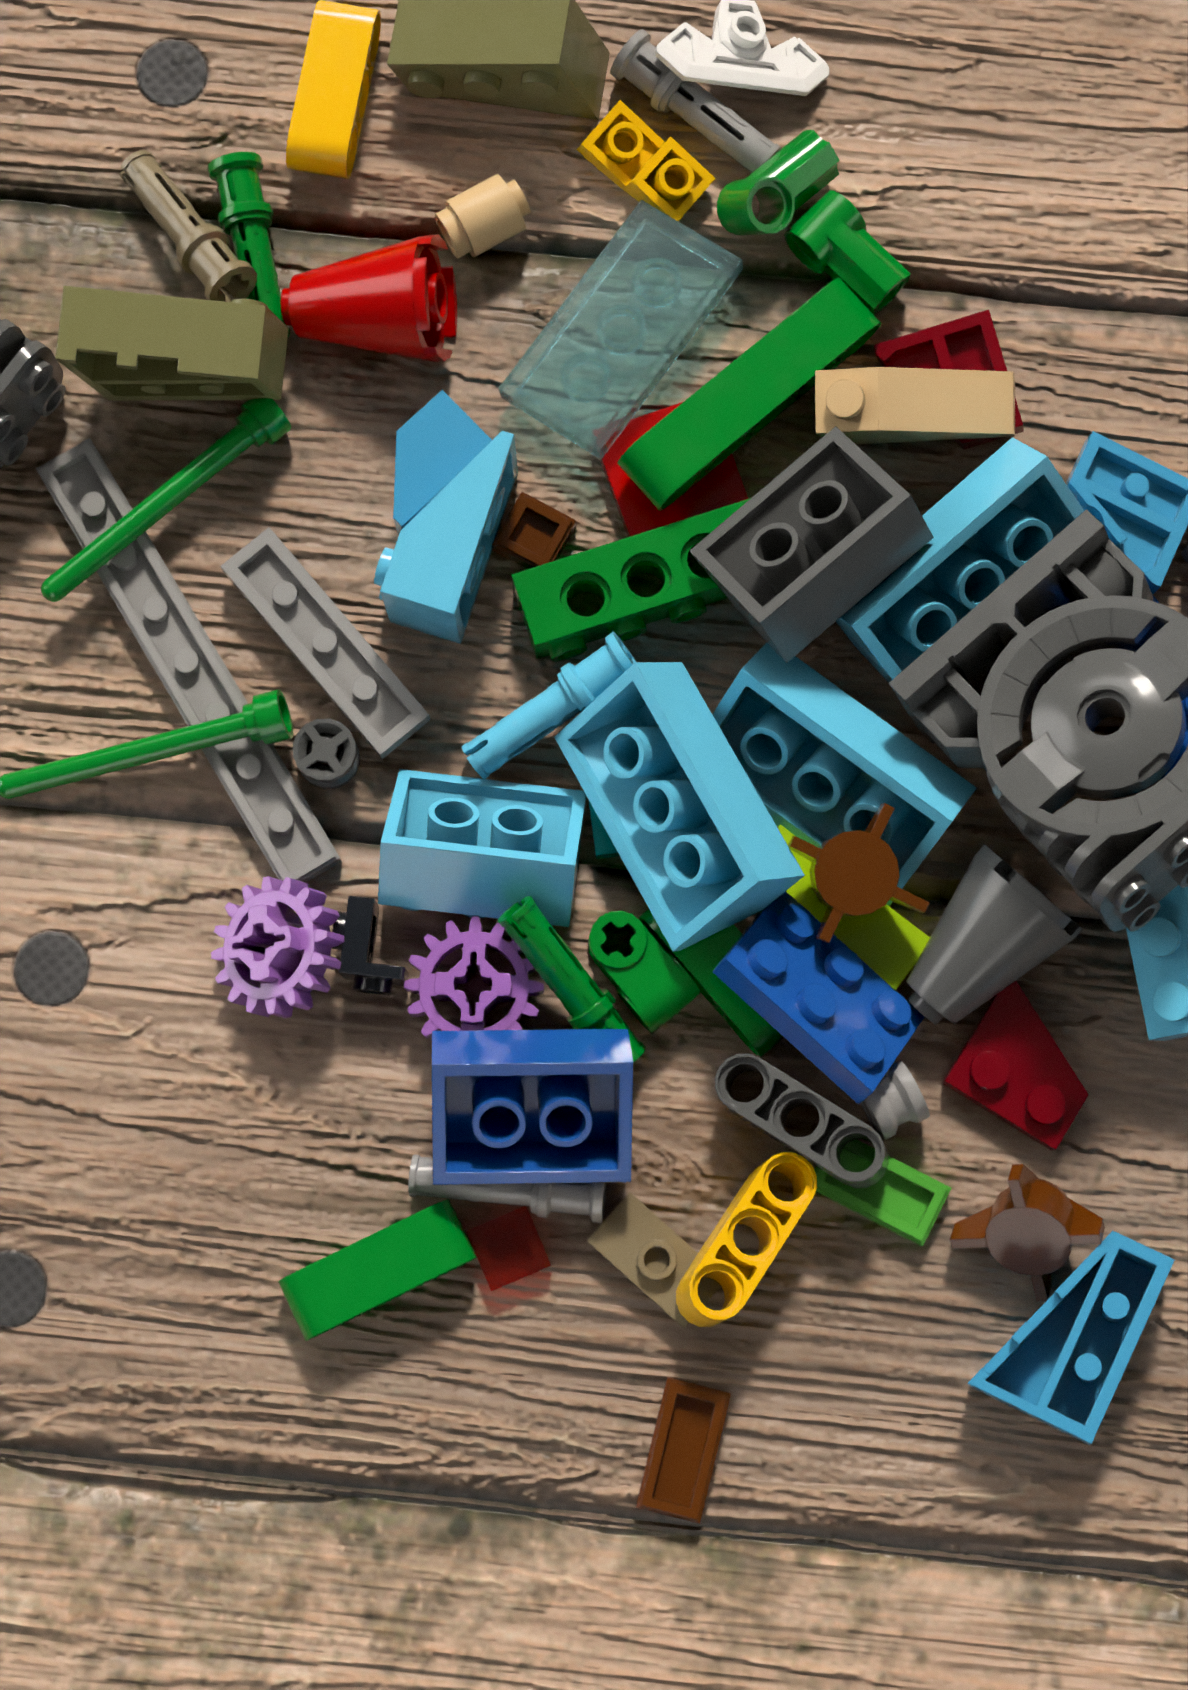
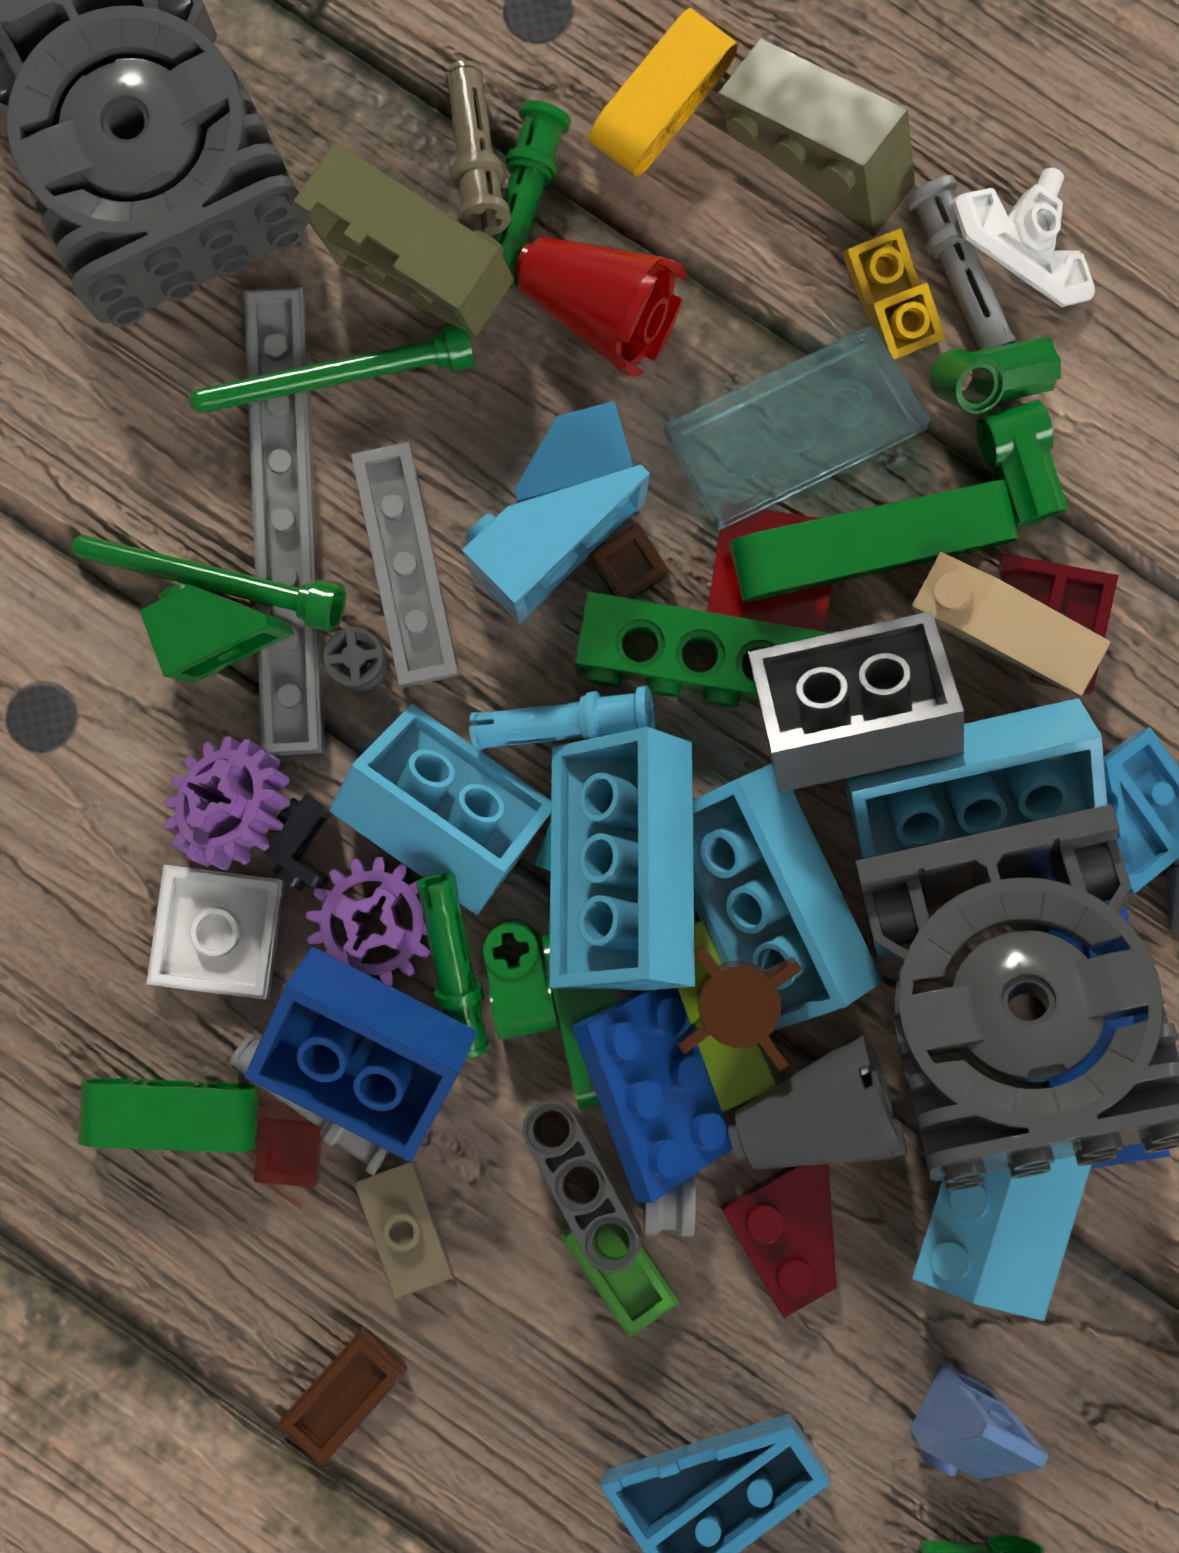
camera: 25 degrees right, 5 degrees up
tan brick [434,174,531,259] -> none
yellow beam [676,1152,817,1327] -> none
reddish brown piece [950,1164,1105,1302] -> none
none -> green slope [139,584,294,683]
none -> white tile [146,865,286,1000]

